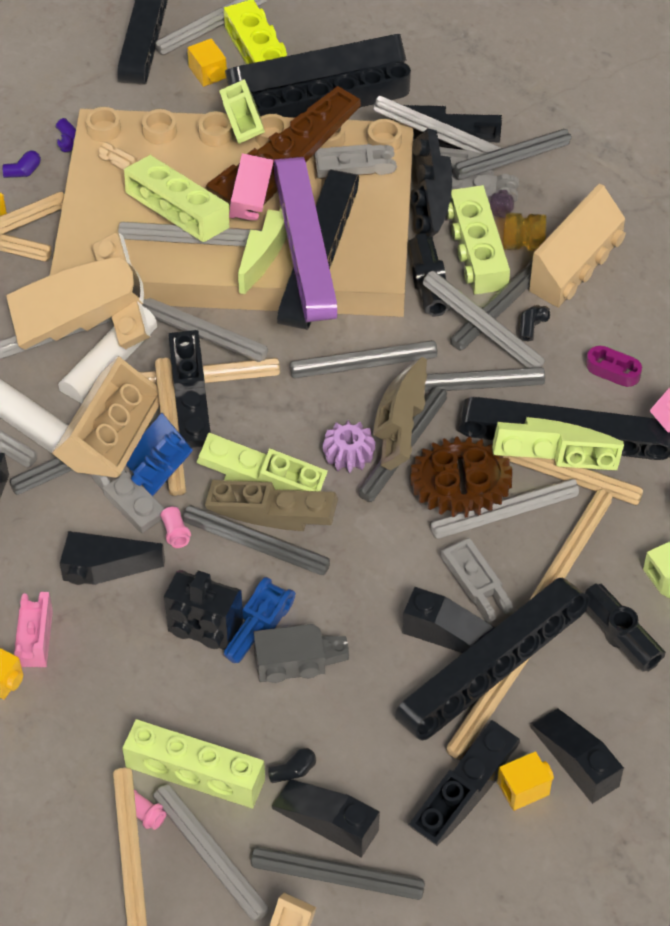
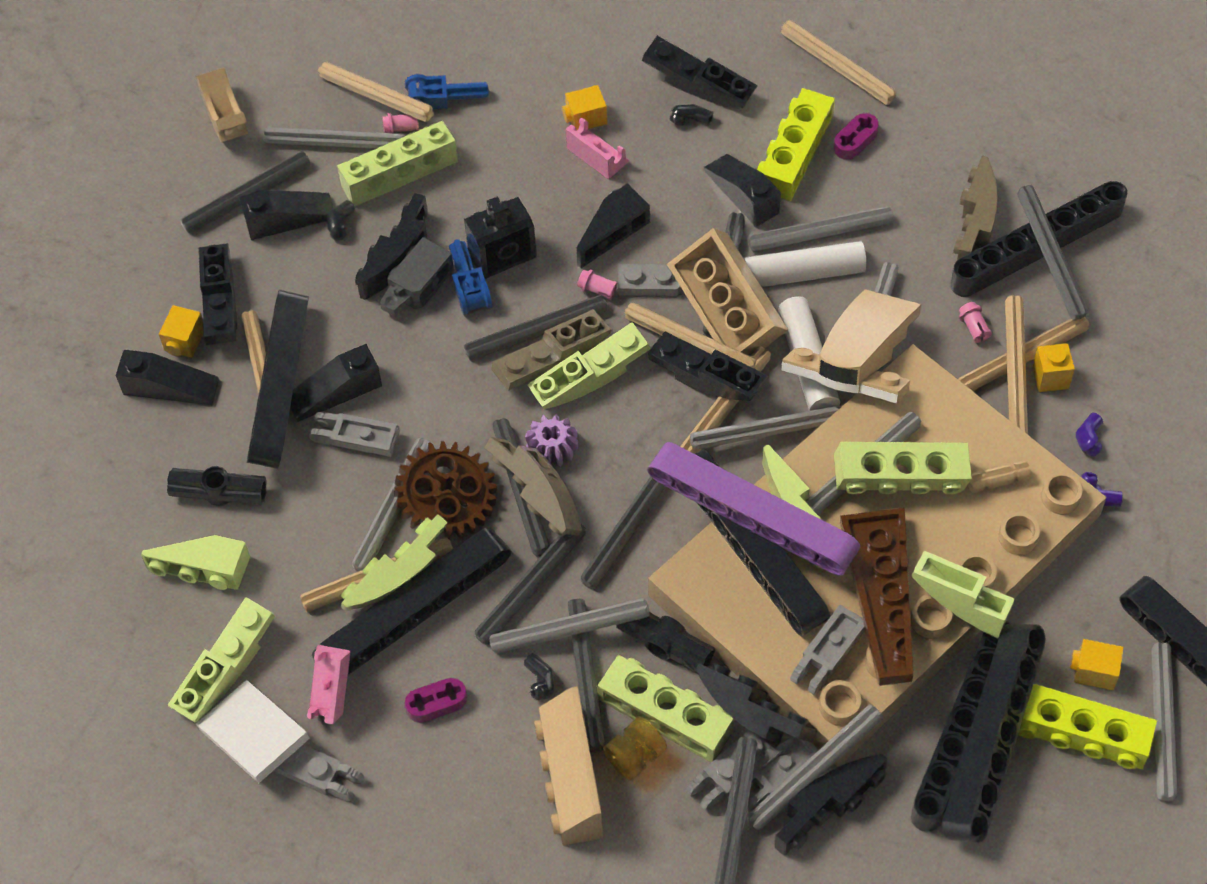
camera: 135 degrees right, 5 degrees up
blue hinge [126,413,193,496] -> none
bright pink hinge [229,154,274,220] -> none
clear purple plate [490,189,514,218] -> none
tan axle [529,489,612,600] -> none
none -> black slope [355,193,428,300]
none -> blue connector [405,74,489,109]

